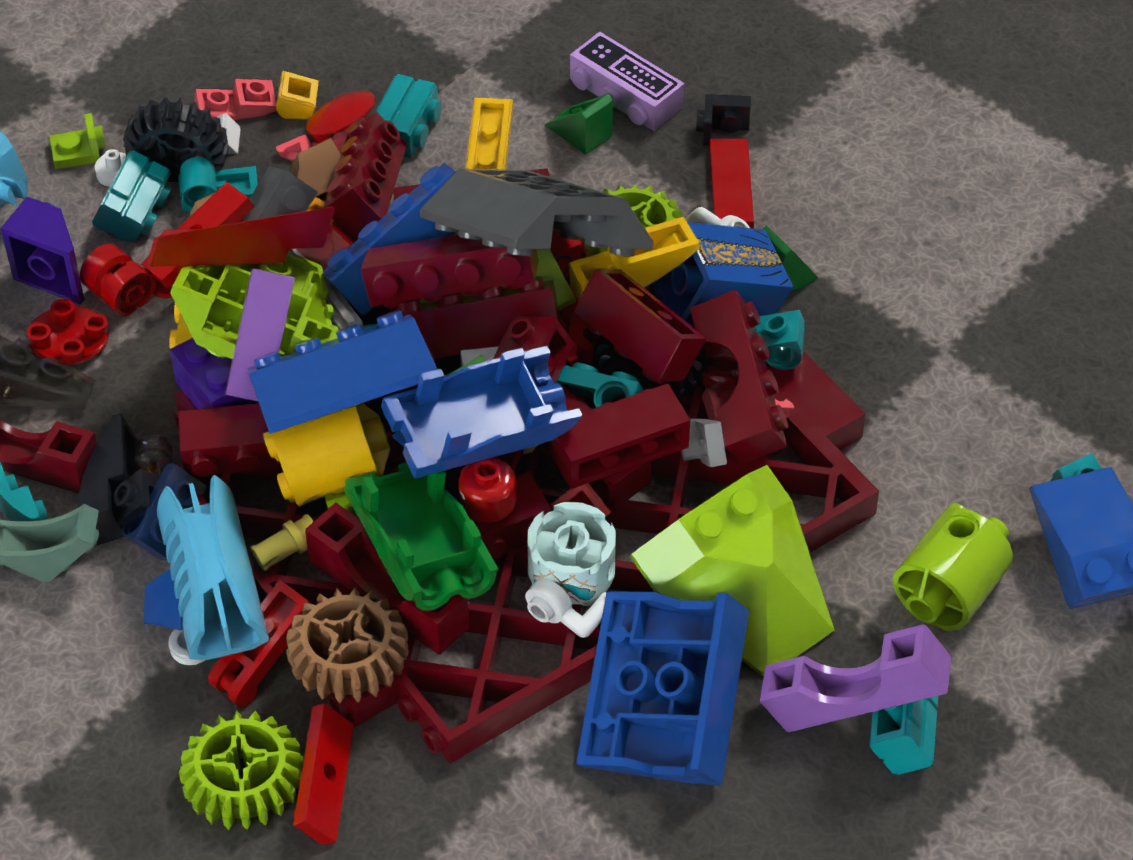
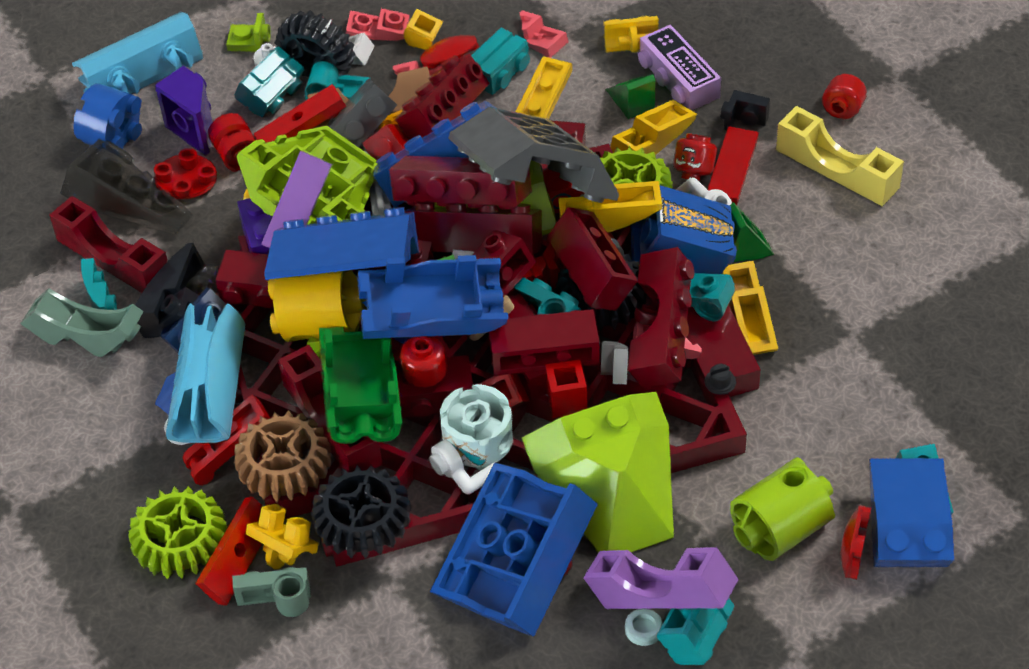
camera: 20 degrees right, 0 degrees up
red wedge [147,207,335,267] -> none
light yellow pin [250,514,314,572] -> none
none -> sand green plate [233,567,311,617]
none -> yellow hips [246,504,319,569]
none -> black gear [311,464,411,559]
none -> coral slope [520,10,568,58]
none -> red brick [545,359,587,418]
none -> yellow hips [604,16,659,53]
none -> yellow slope [610,100,697,155]
none -> light aqua tile [625,609,663,646]
none -> red head [673,133,717,181]
none -> black piece [704,364,736,395]
none -> yellow slope [722,261,778,355]
none -> light yellow arch [776,106,904,206]
none -> red head [822,74,867,119]
none -> red dish [840,505,871,580]

